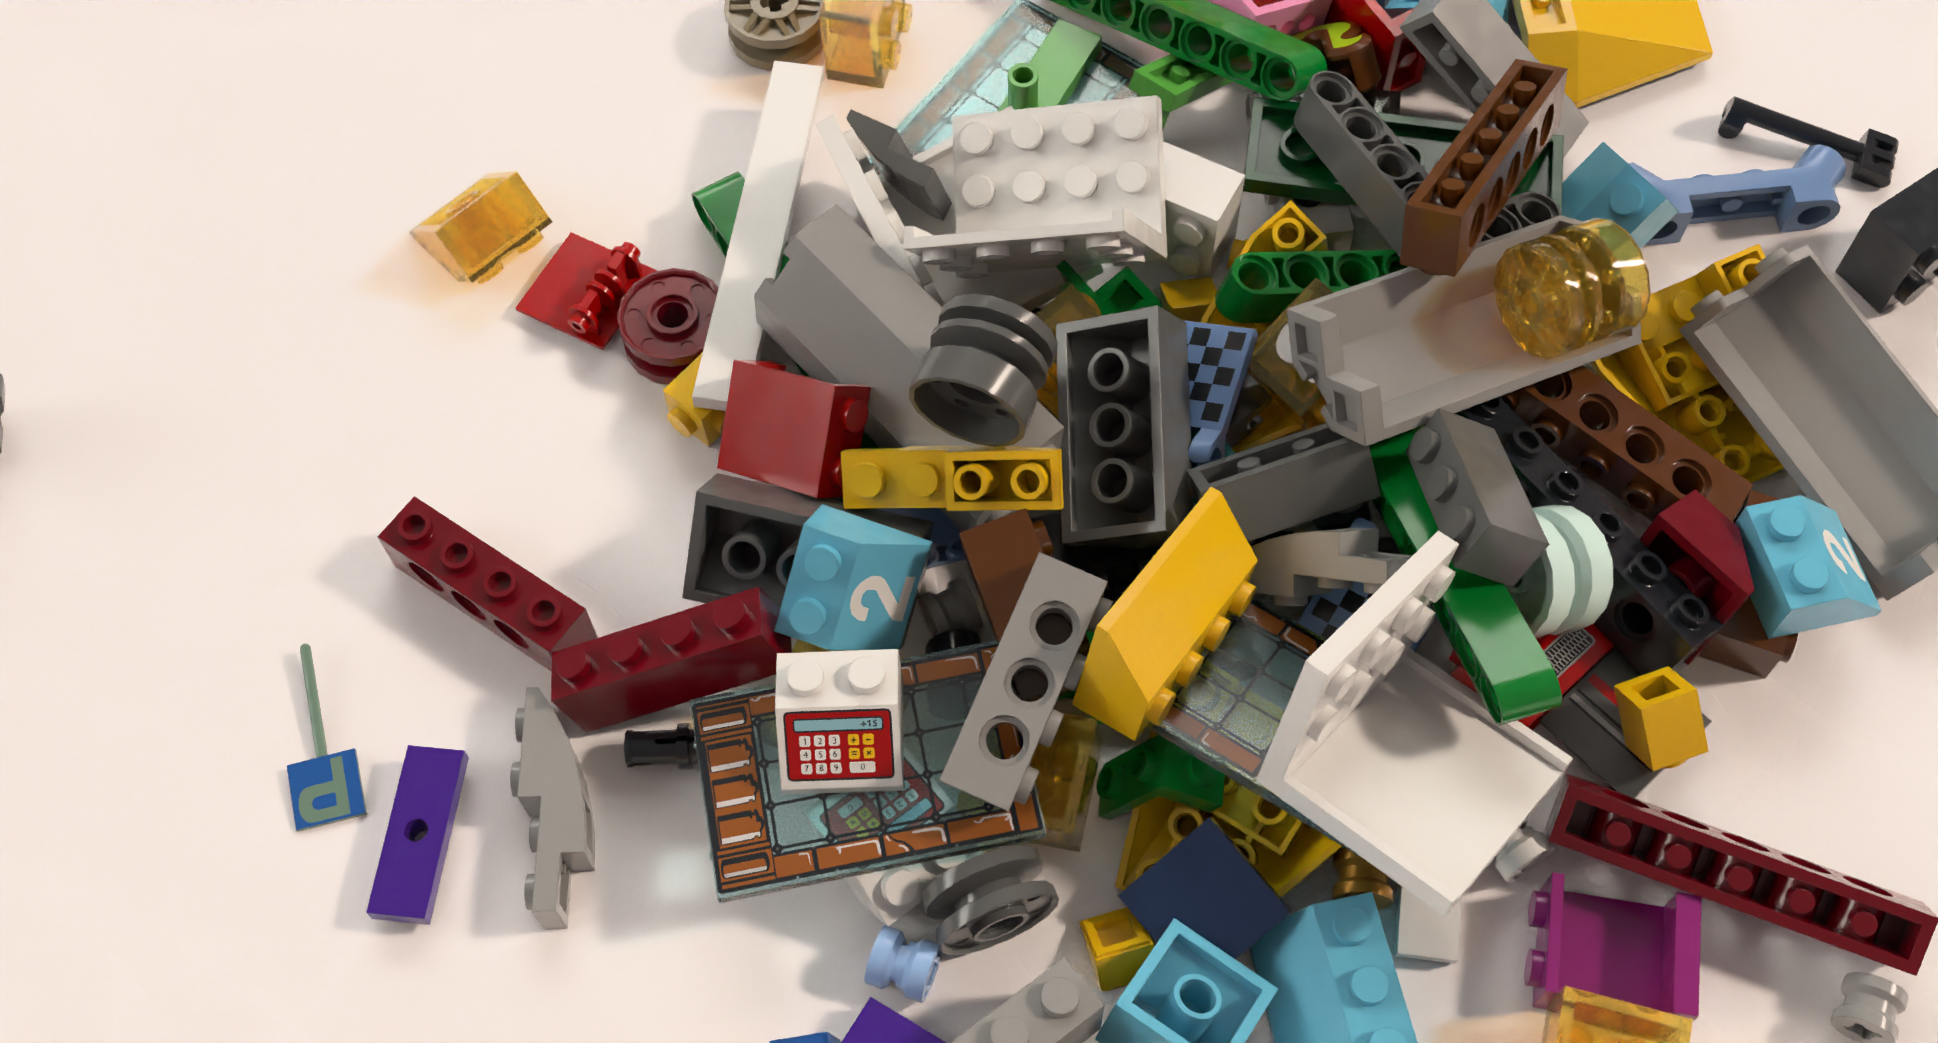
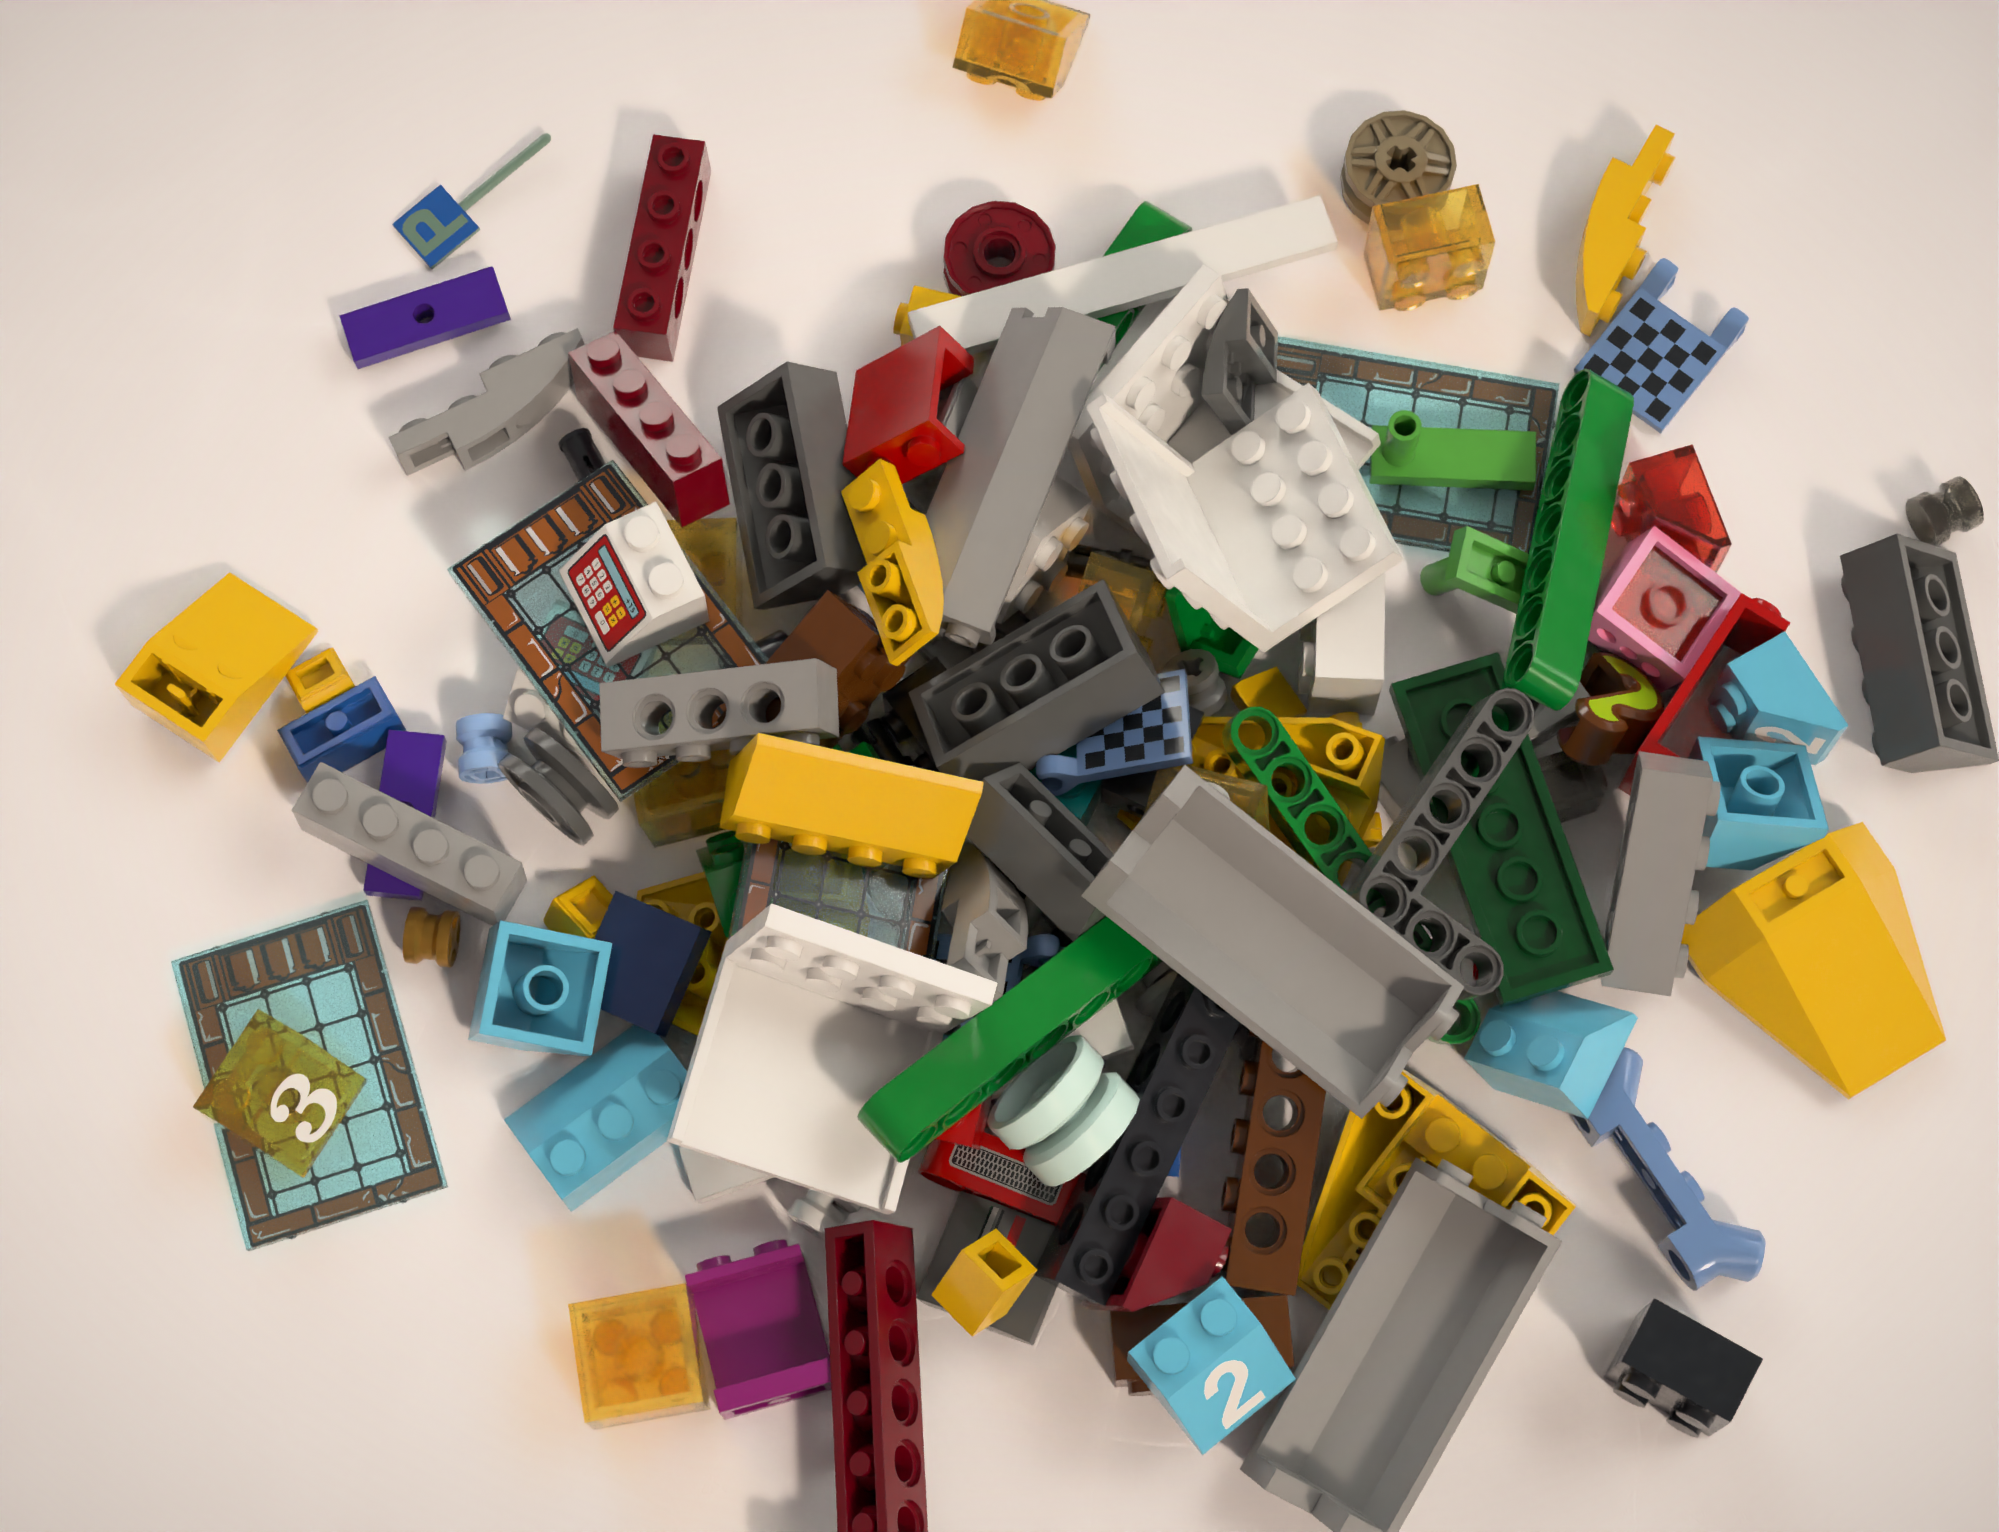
camera: 65 degrees right, 10 degrees up
red hinge [515,232,657,350] -> none
medium azure slope [774,504,932,650] -> none
dark grey wheel [909,293,1058,447] -> none
reddish brown brick [1400,59,1568,277] -> none
dark grey brick [1405,408,1550,587] -> none
clear yellow wheel [1494,217,1651,360] -> none
black hinge [1718,96,1899,188] -> none

